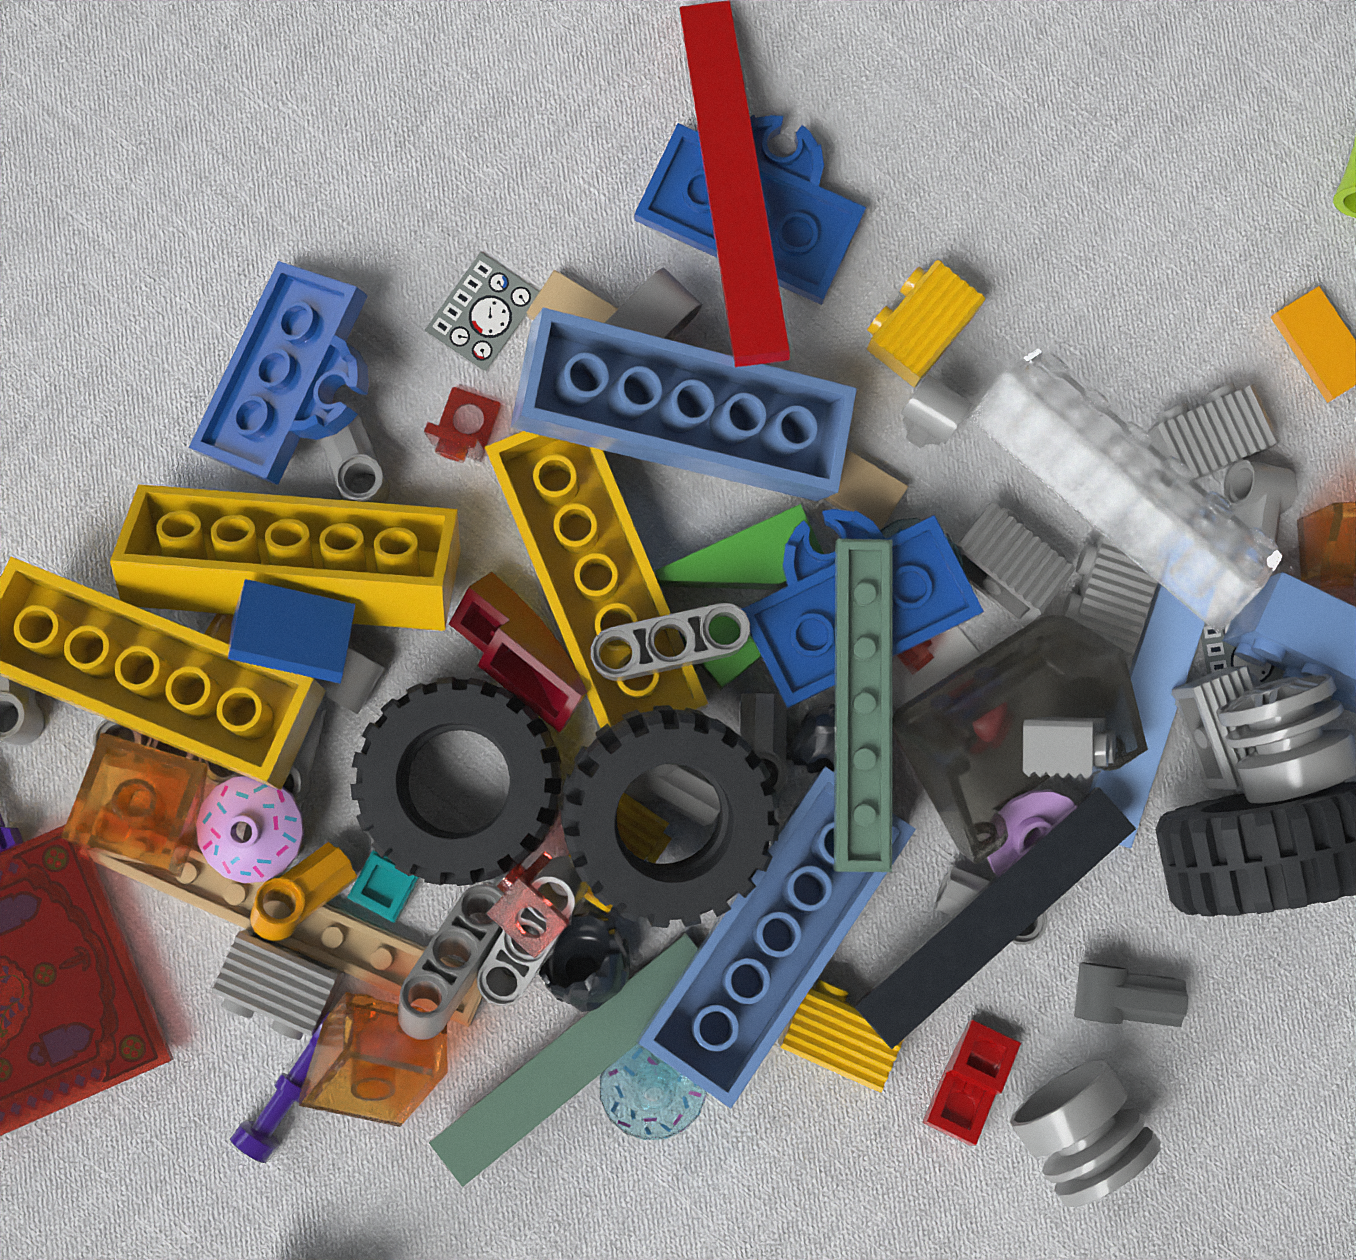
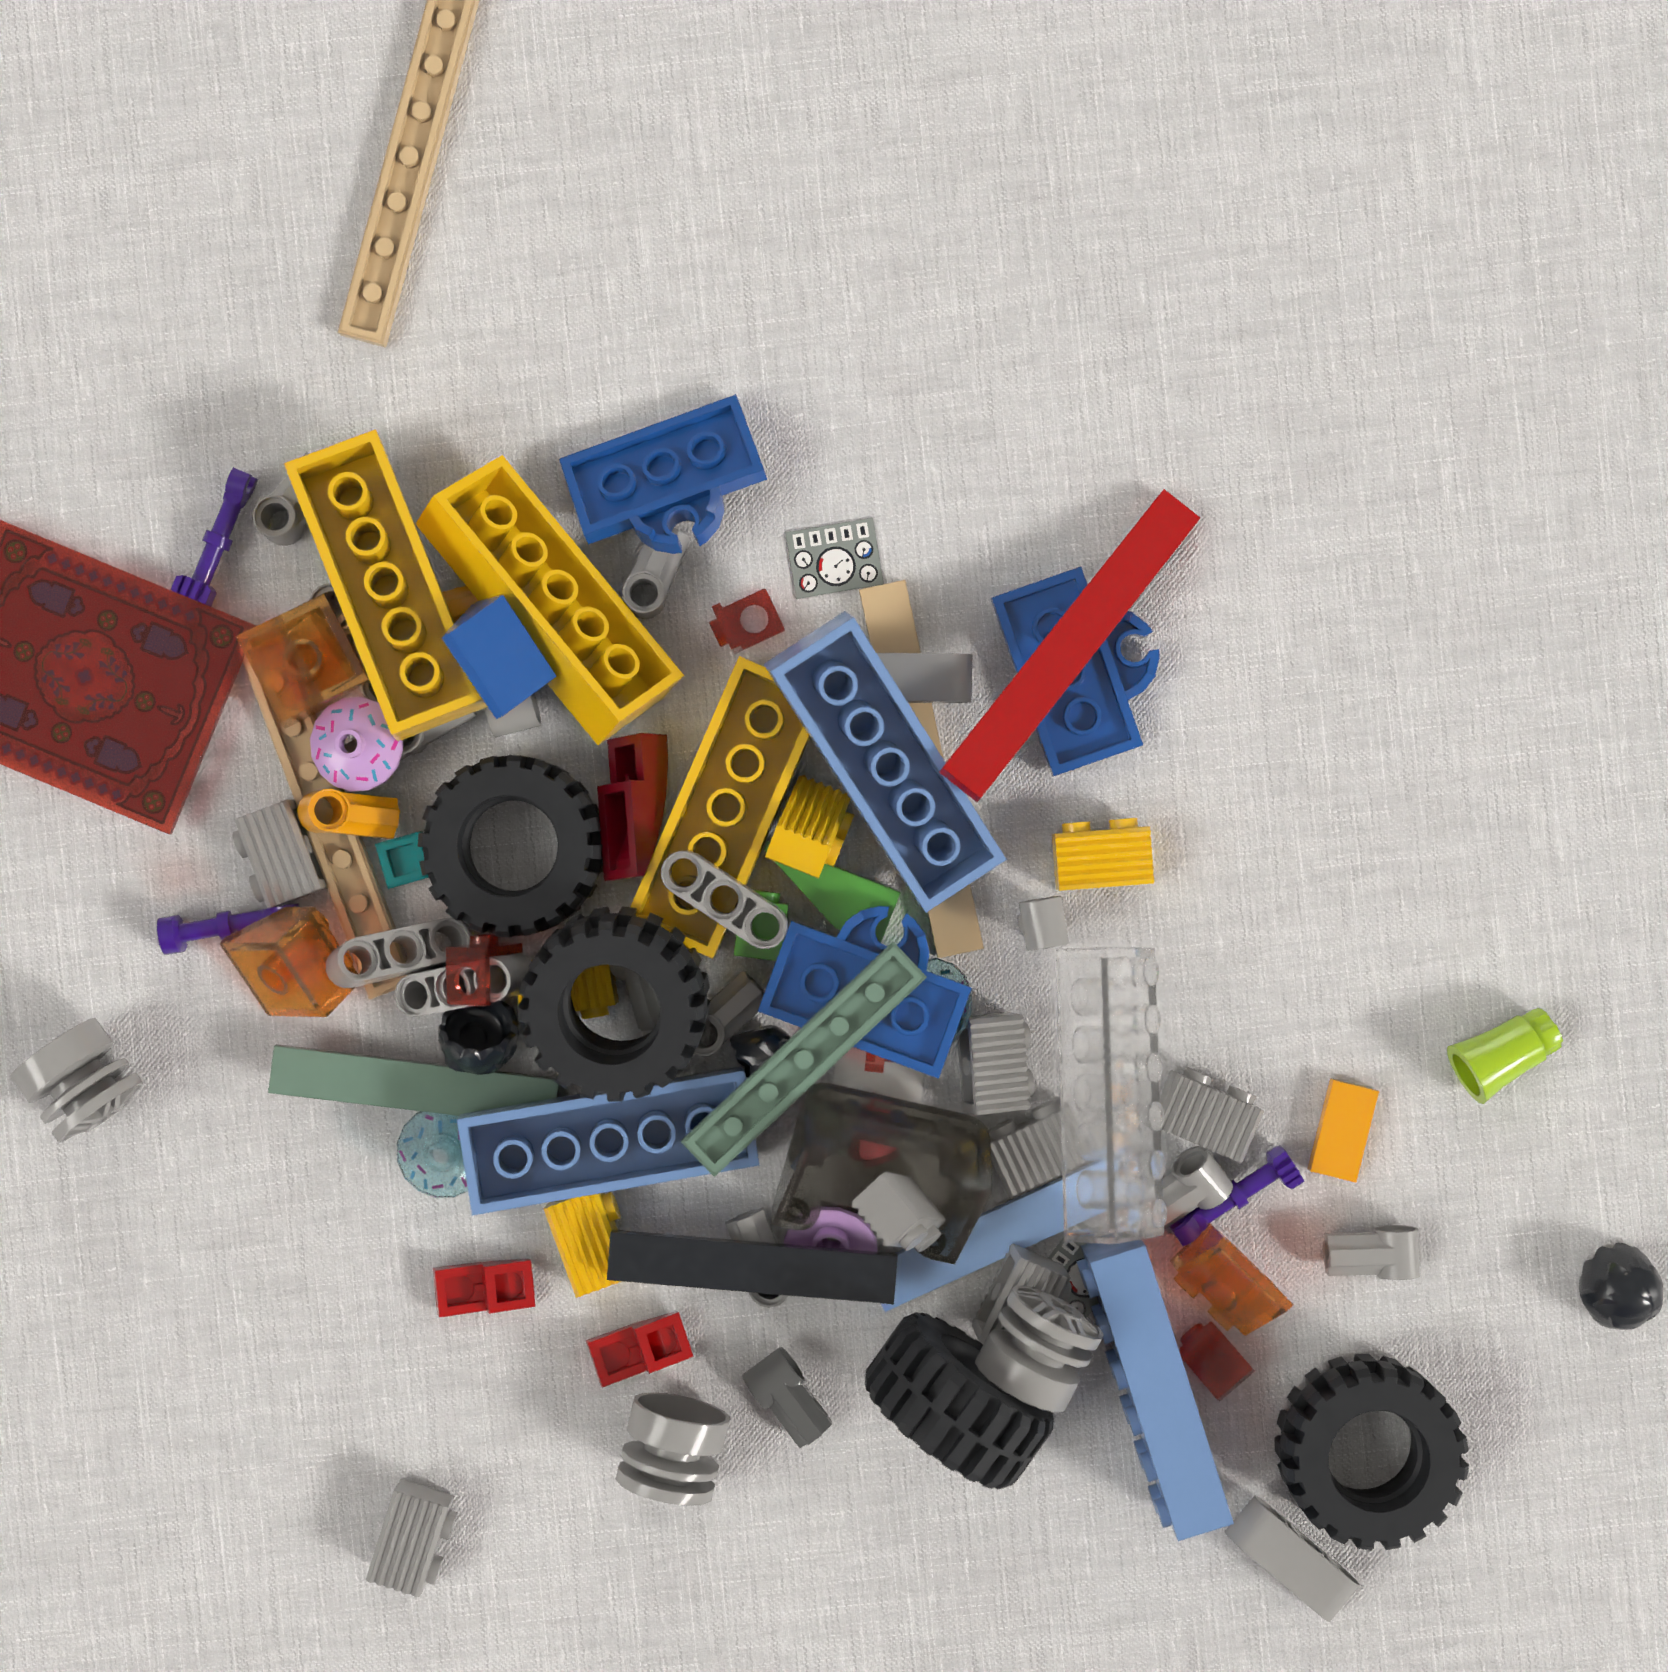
camera: 50 degrees right, 5 degrees up
none -> red slope [433,1259,536,1318]
none -> yellow brick [765,775,854,879]
none -> dark purple piece [1169,1144,1305,1246]

